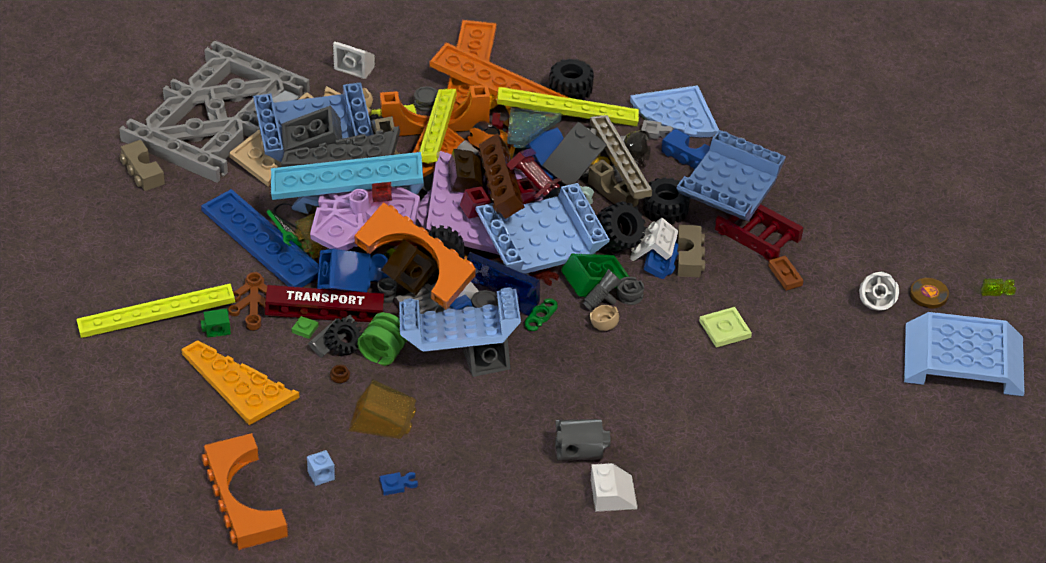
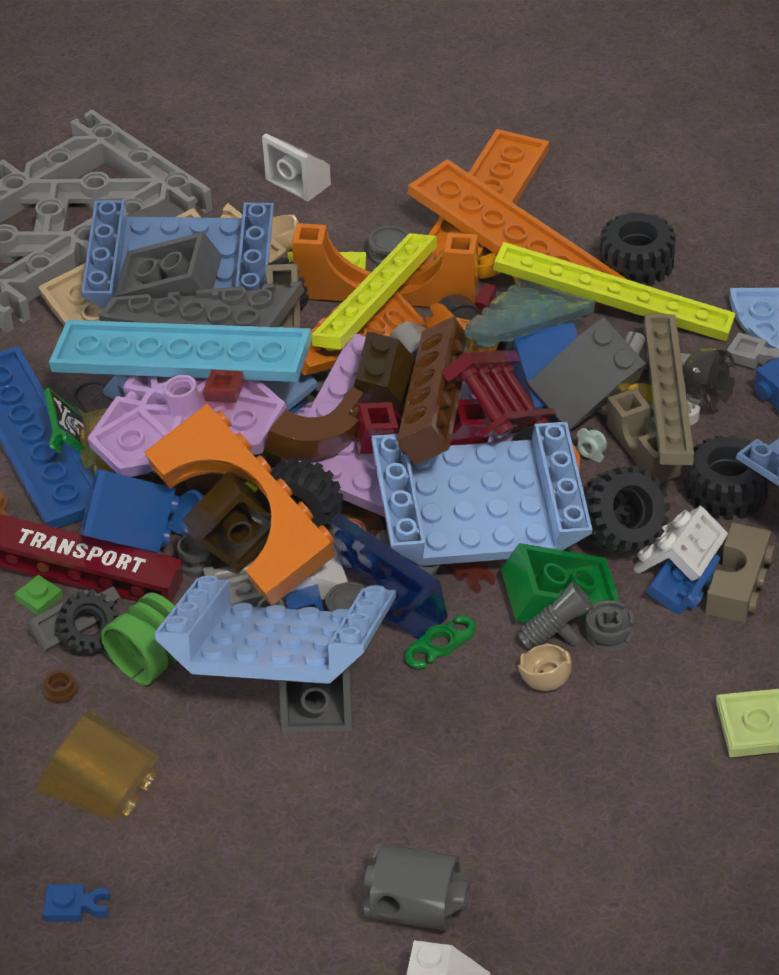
camera: 20 degrees right, 0 degrees up
none -> reddish brown arch [264,387,364,461]

